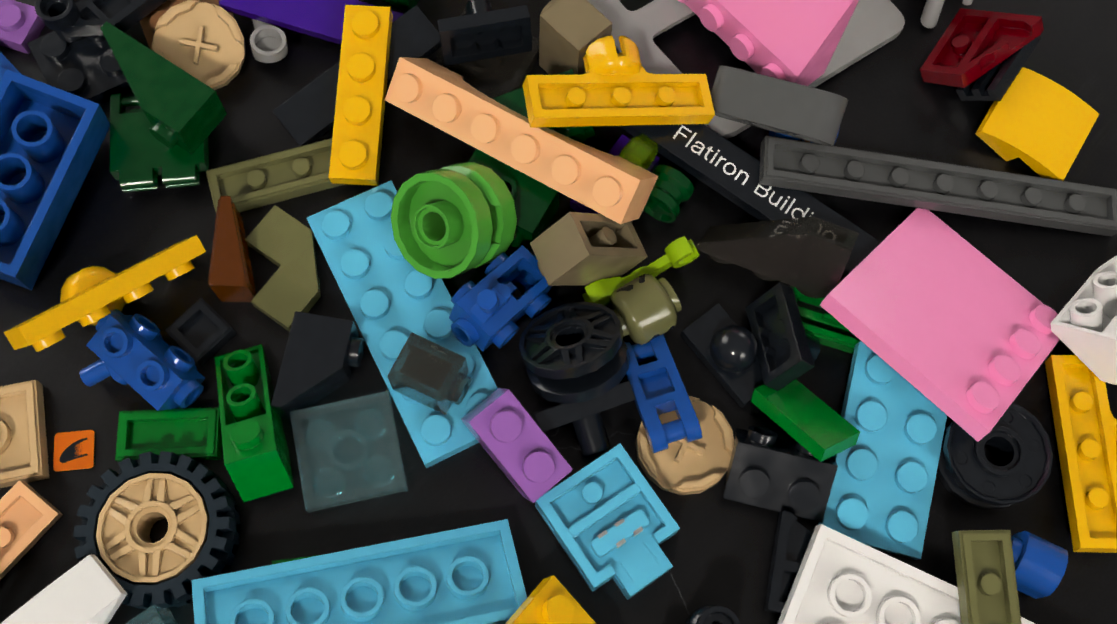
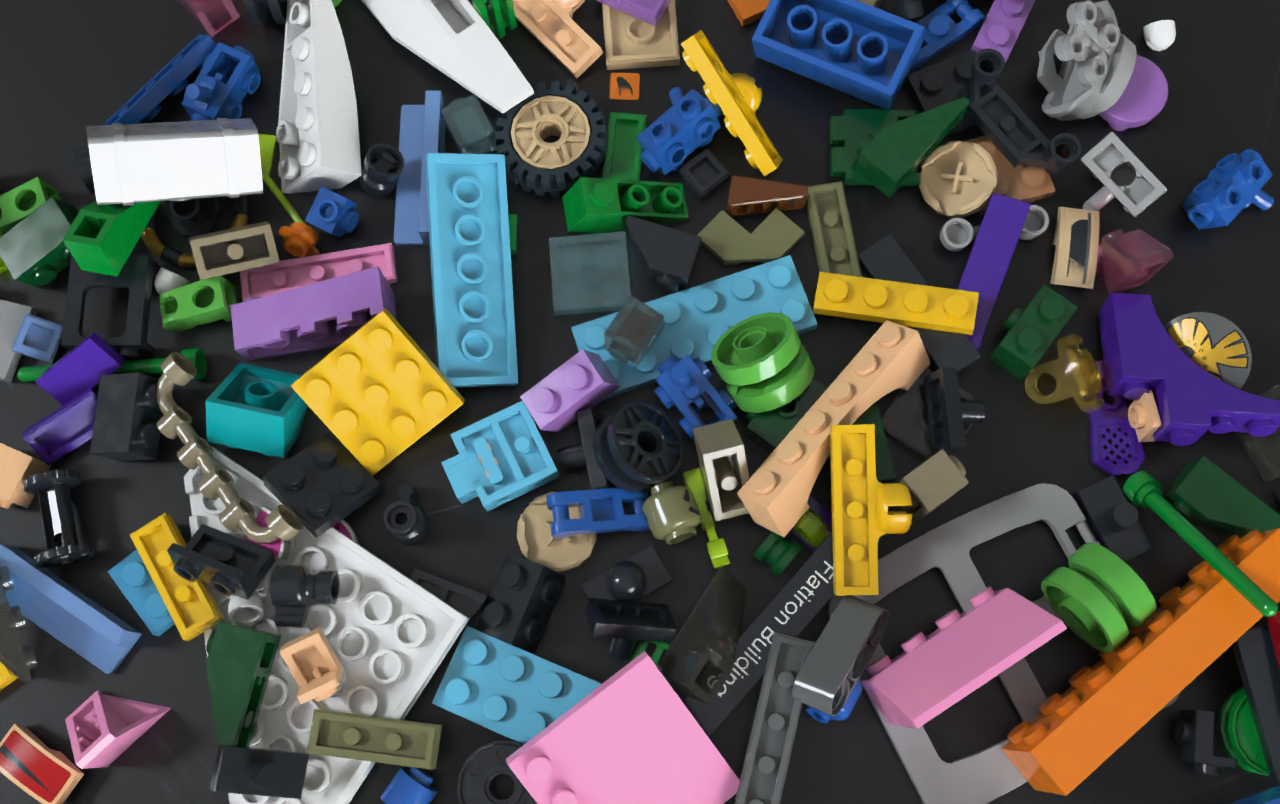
camera: 105 degrees right, 5 degrees up
green tile [751,379,860,462] -> none

